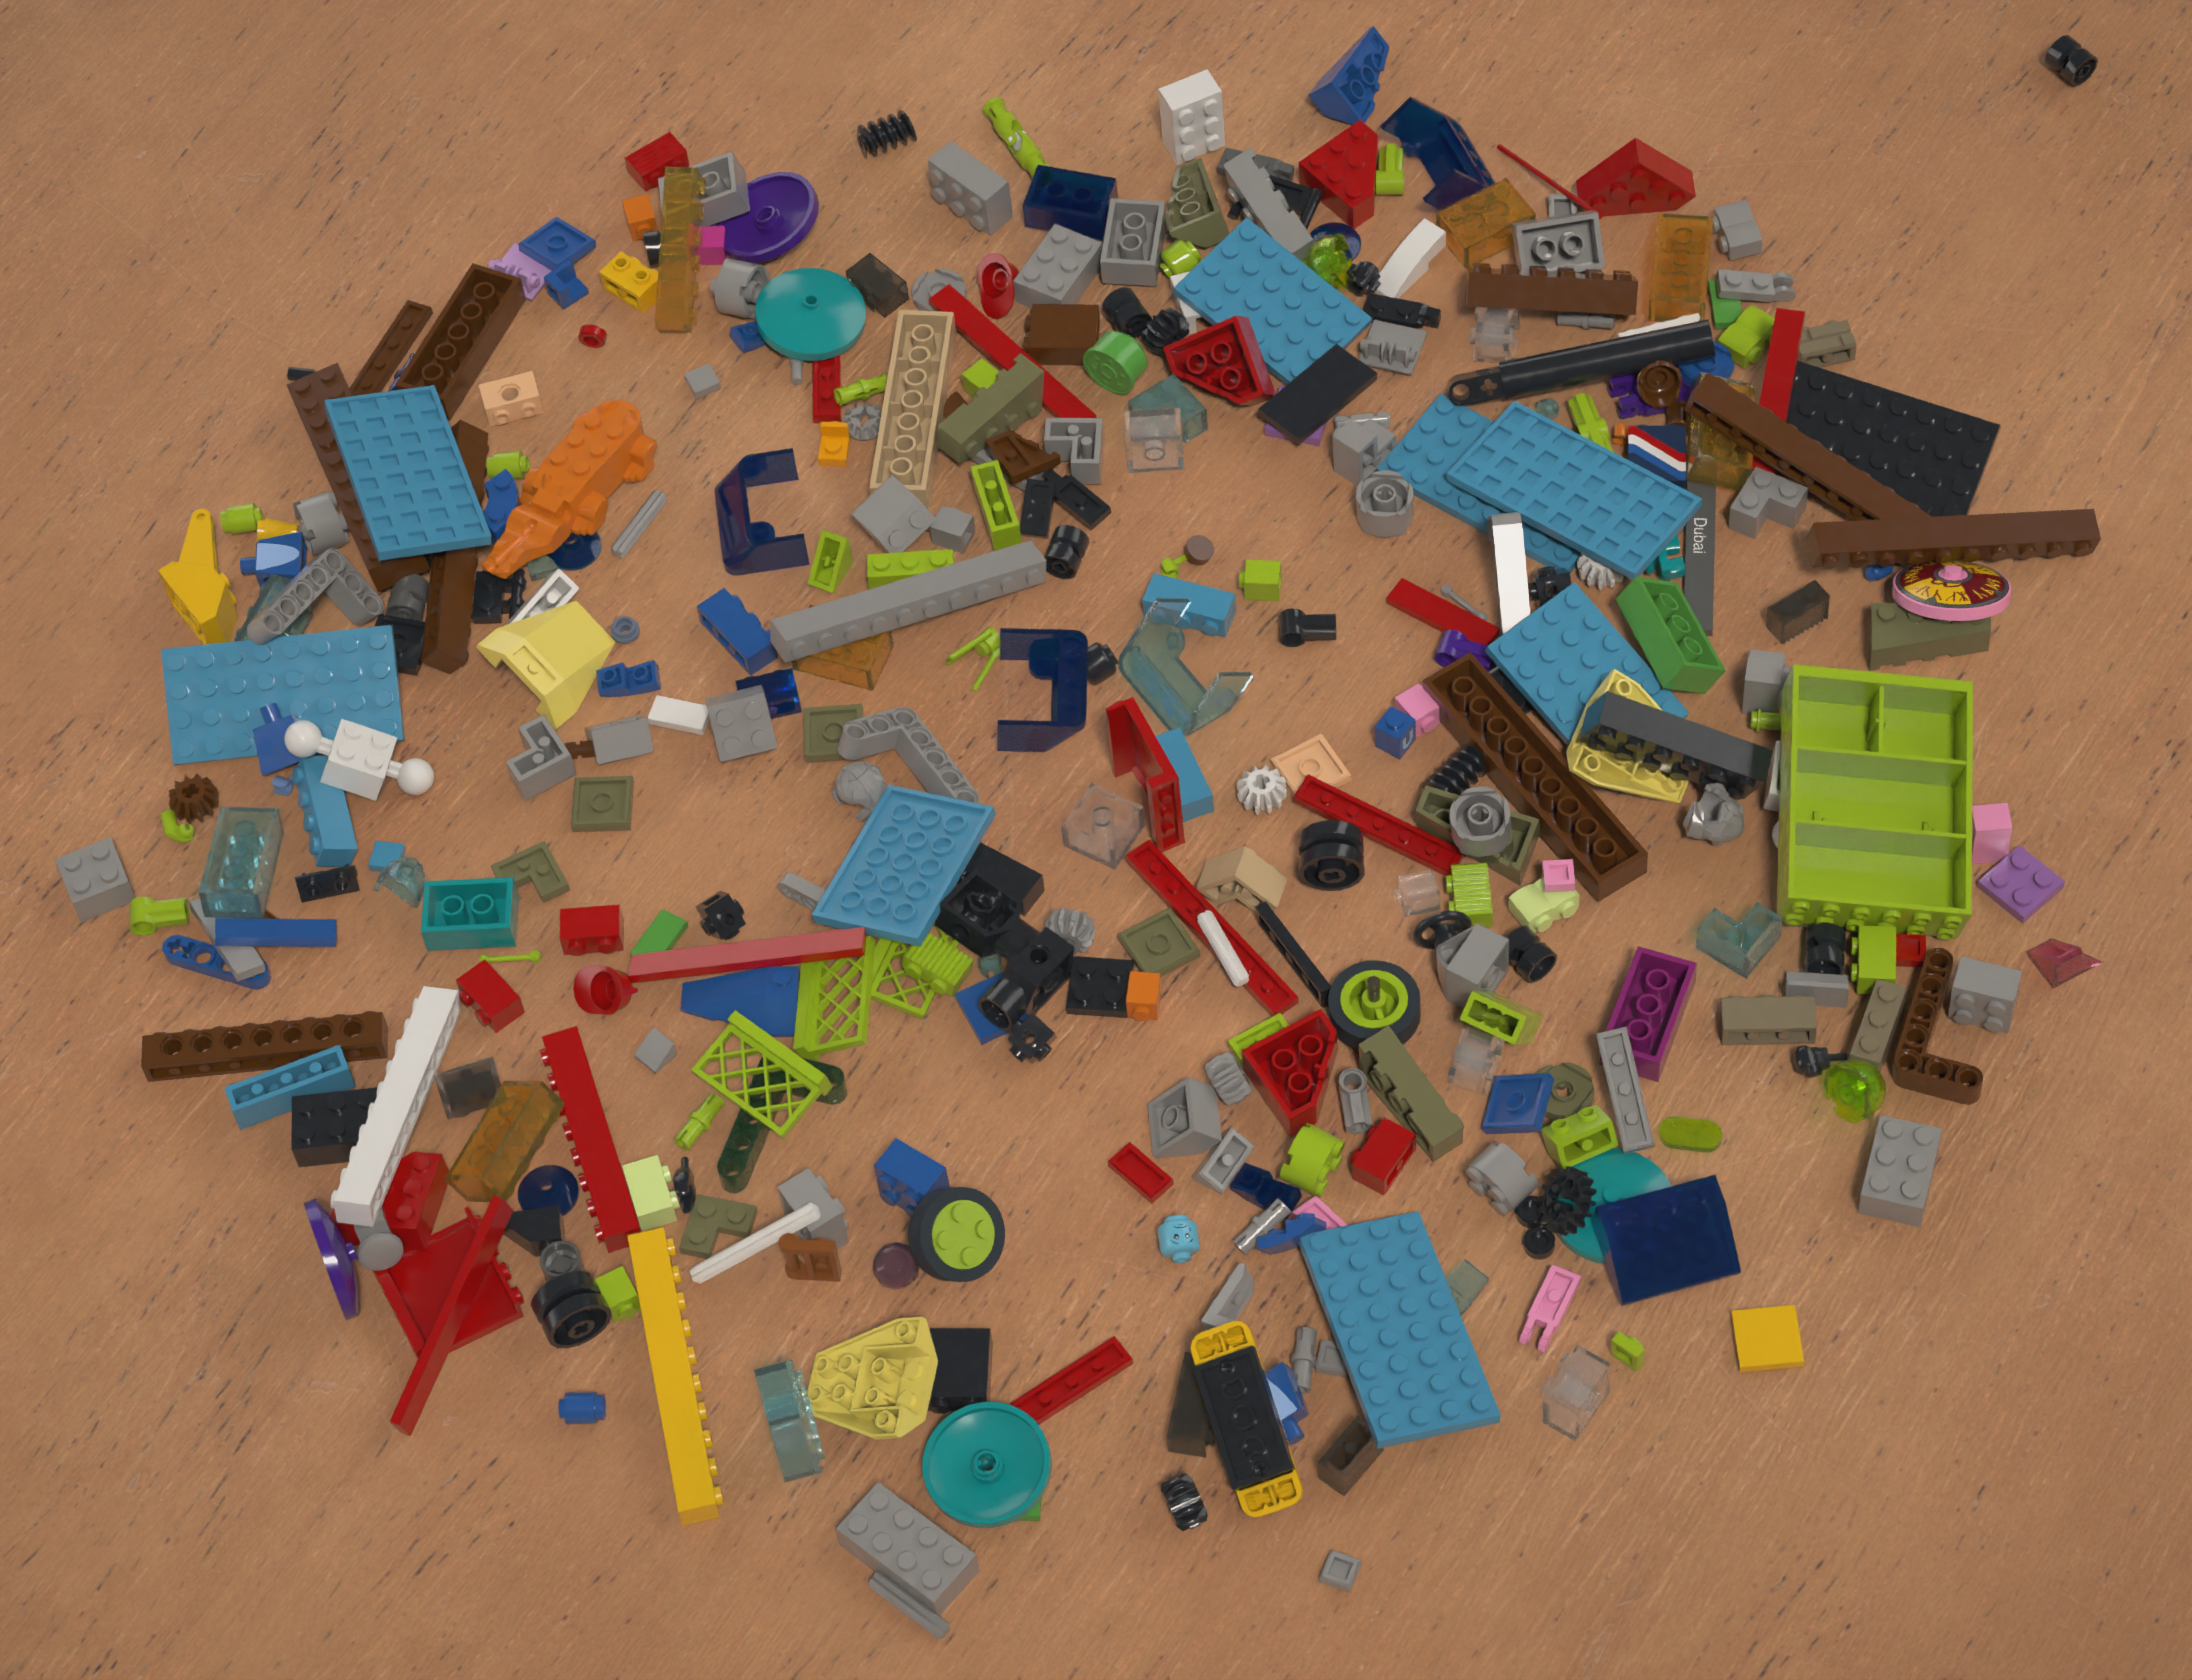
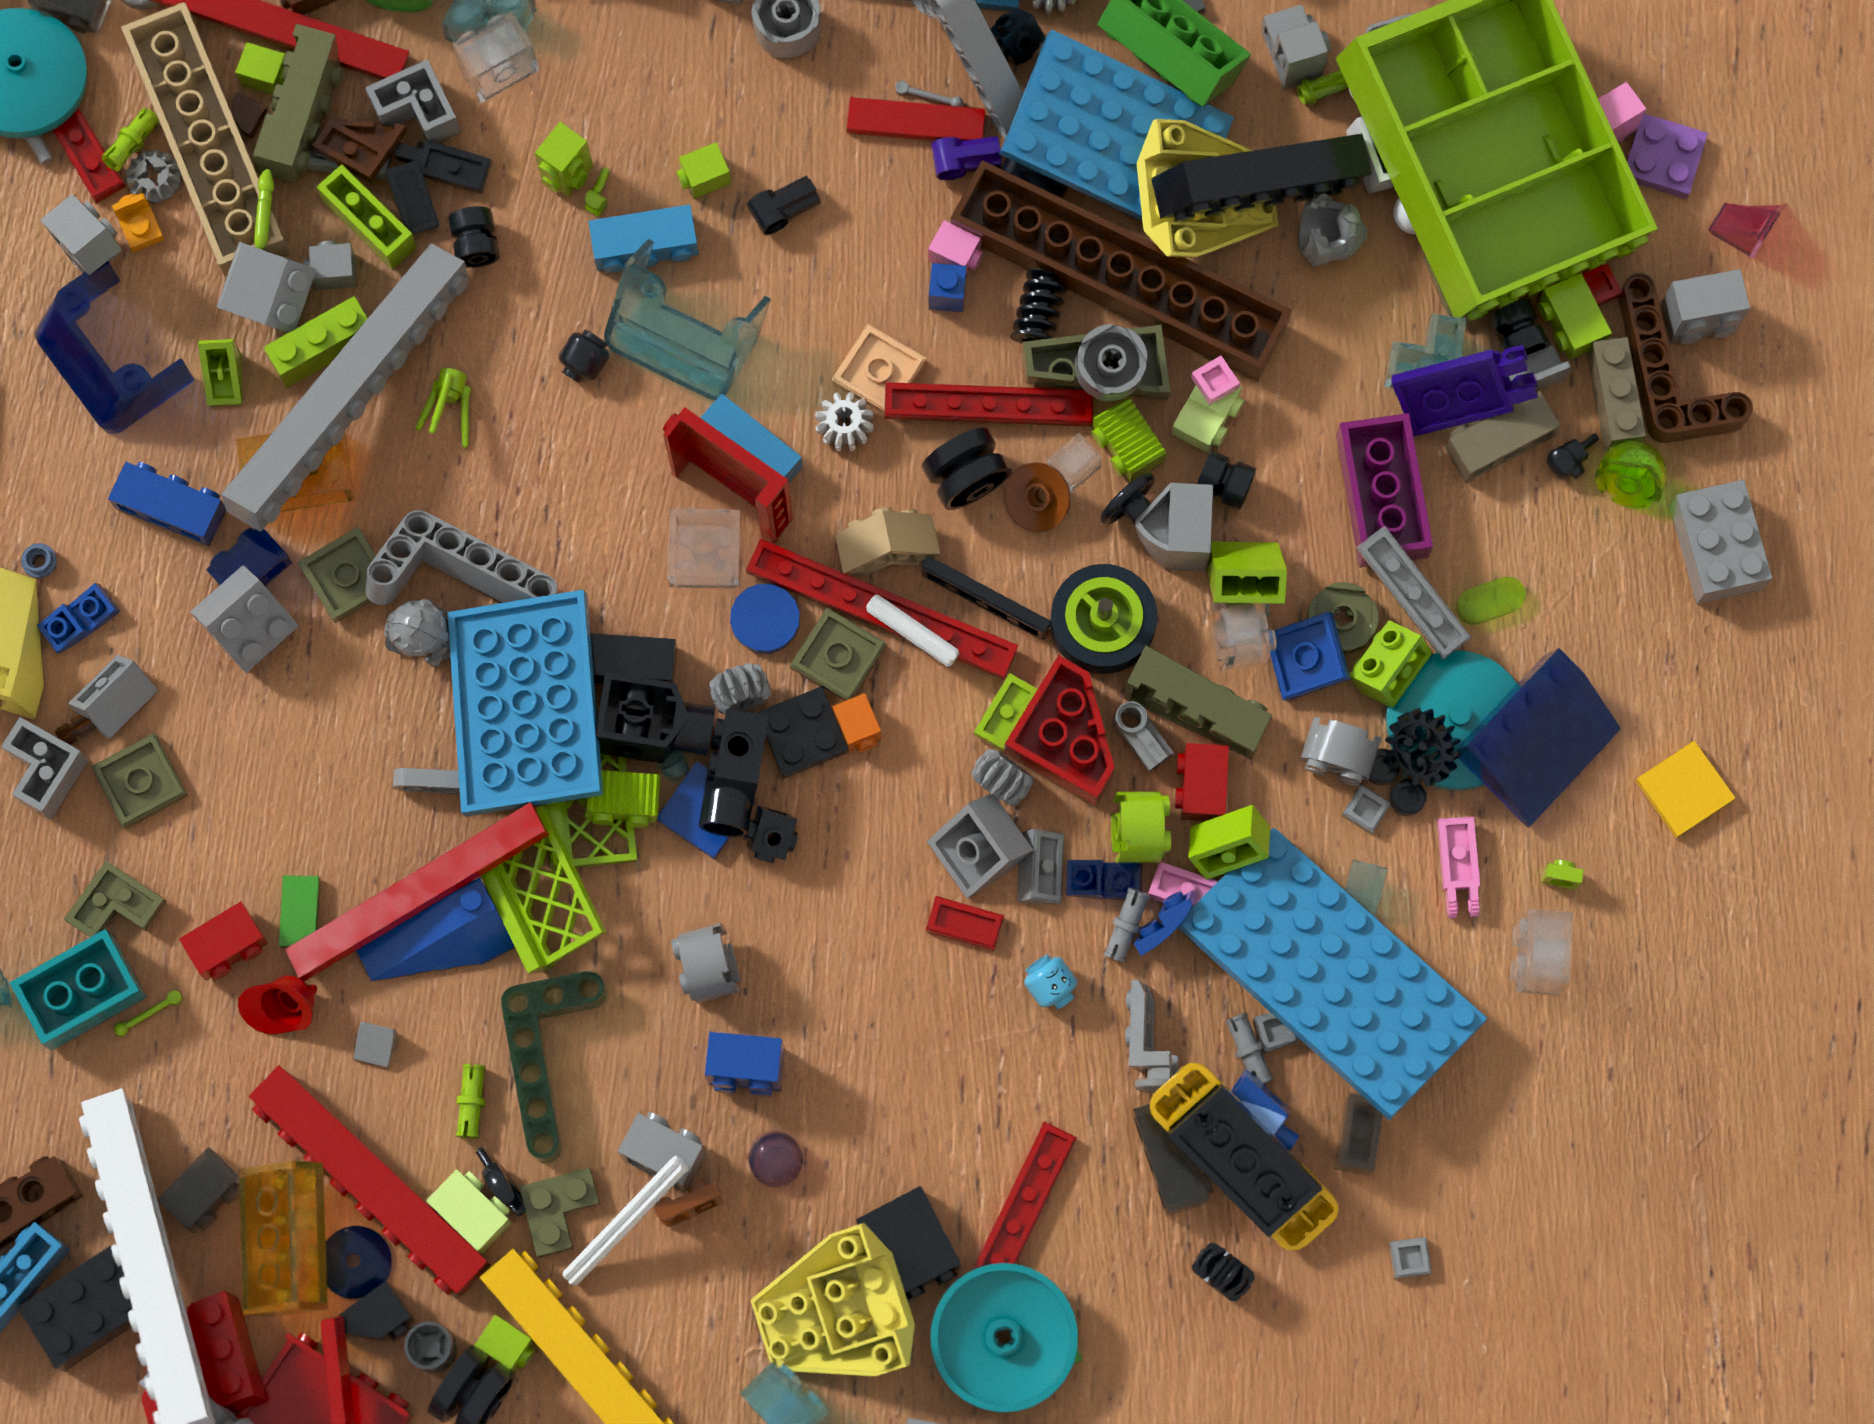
camera: 35 degrees left, 20 degrees up
red brick [456,959,525,1033] -> none
white tile [647,695,710,735] -> none
lime fence [691,1010,833,1139] -> none
black brick [695,891,746,940] -> none
wheel [908,1187,1005,1282] -> none
clear blue windscreen [997,628,1088,752] -> none
reddish brown tile [1184,535,1214,565] -> none
none -> light grey brick [40,194,121,279]
none -> lime piece [254,169,274,250]
none -> lime brick [534,122,593,196]
none -> light grey brick [671,923,740,1003]
none -> blue tile [730,584,800,654]
none -> dark orange dish [1005,462,1071,532]
none -> lime brick [1188,804,1270,880]
none -> light grey tile [1342,785,1391,835]
none -> dark purple tile [1391,345,1538,437]

